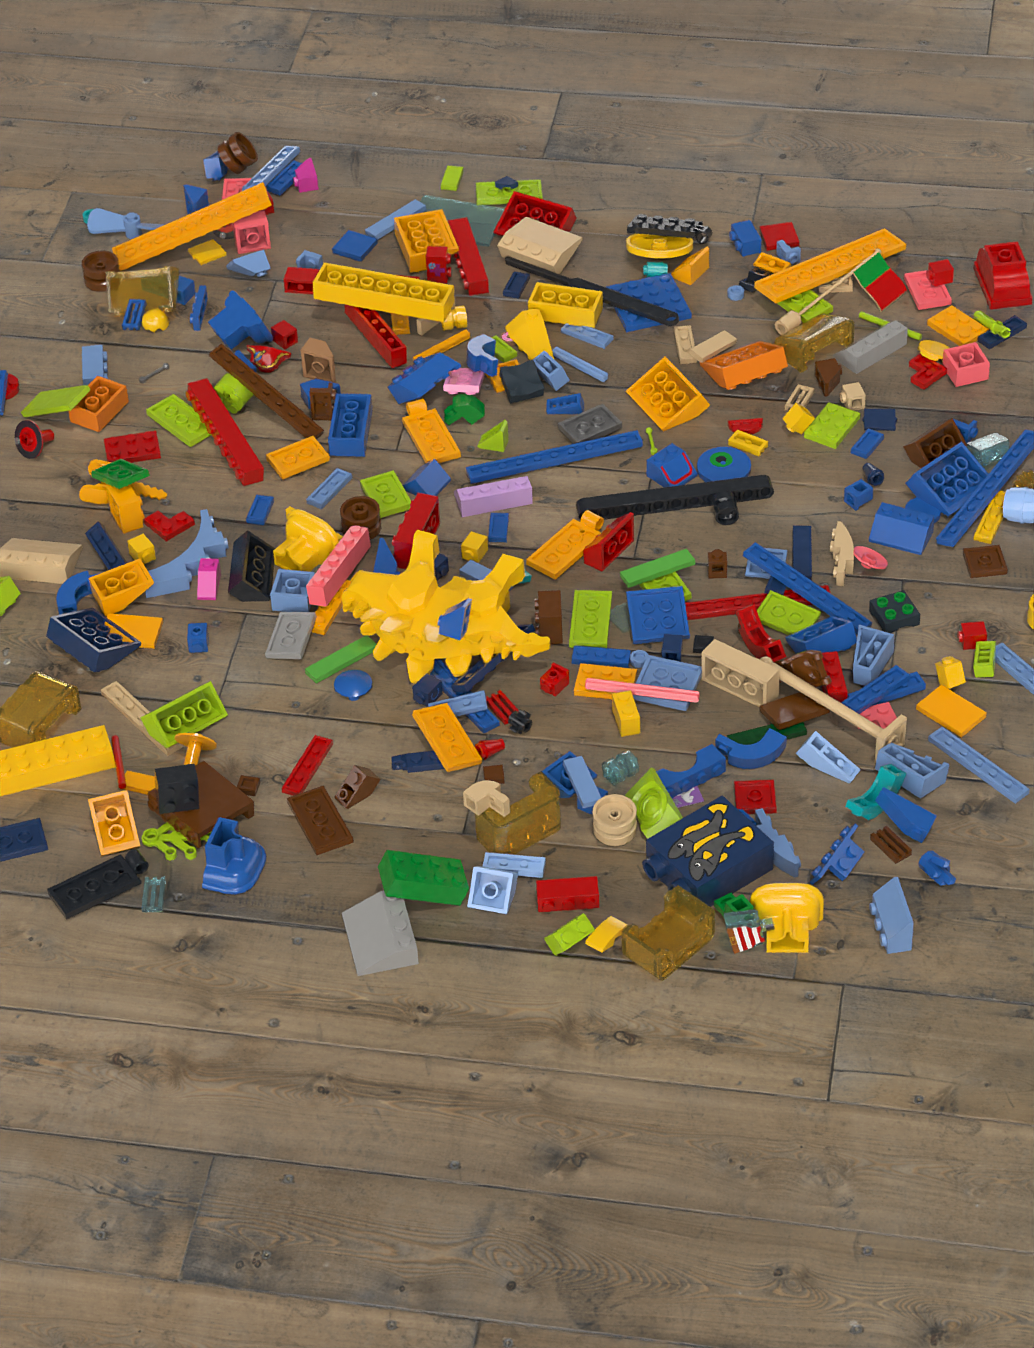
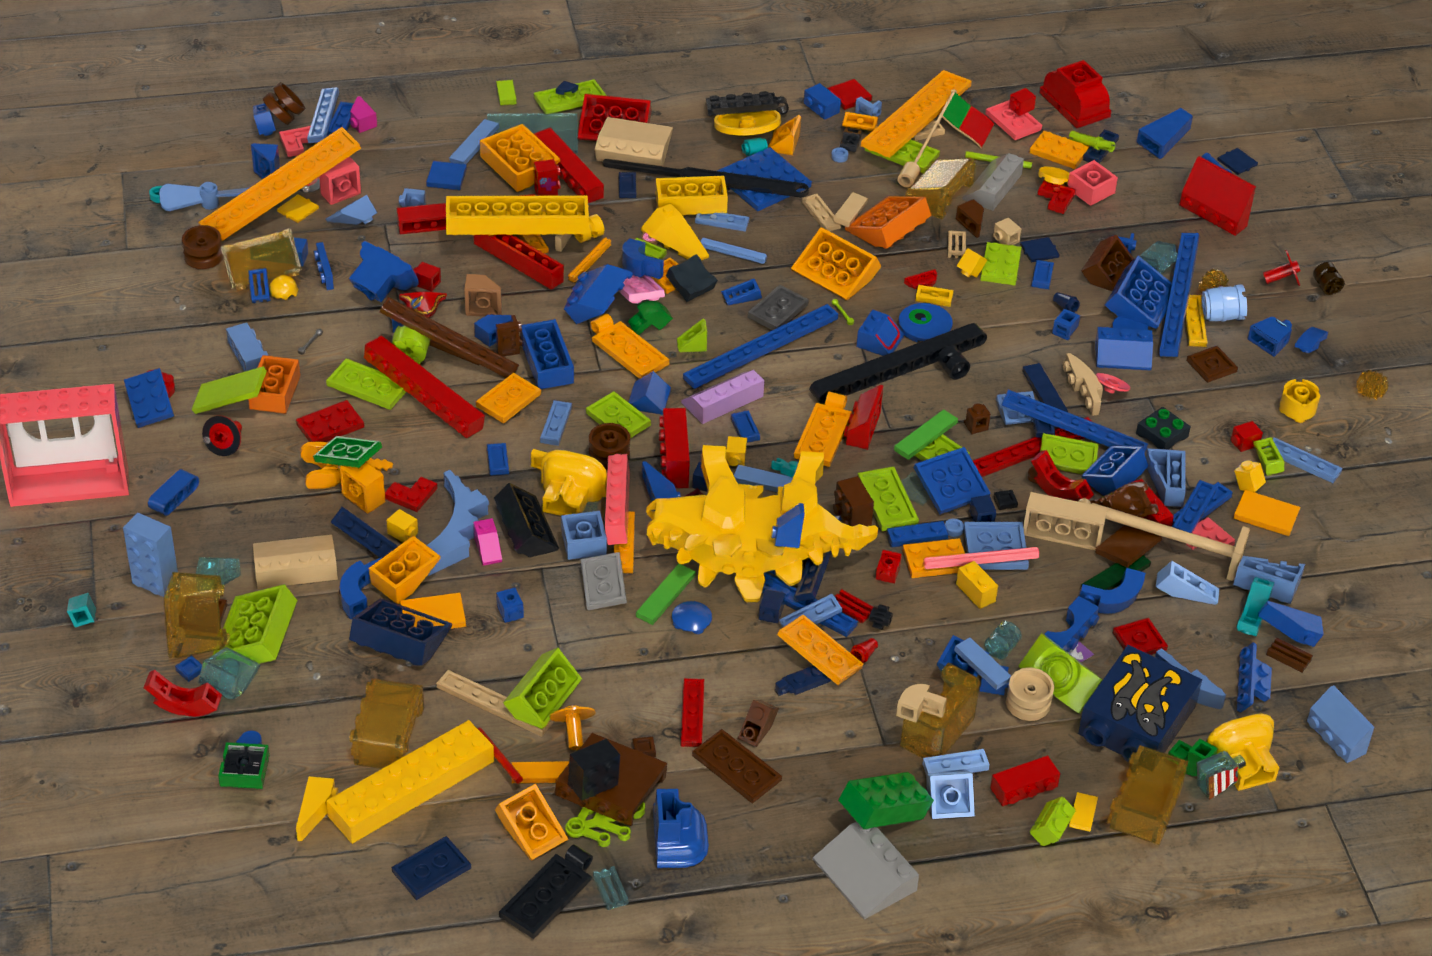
camera: 25 degrees left, 0 degrees up
reddish brown tile [483,765,505,784] -> none
medium blue brick [533,351,570,391] -> none
blue rock [918,851,956,886] -> none
medium blue tile [928,727,1030,804] -> none

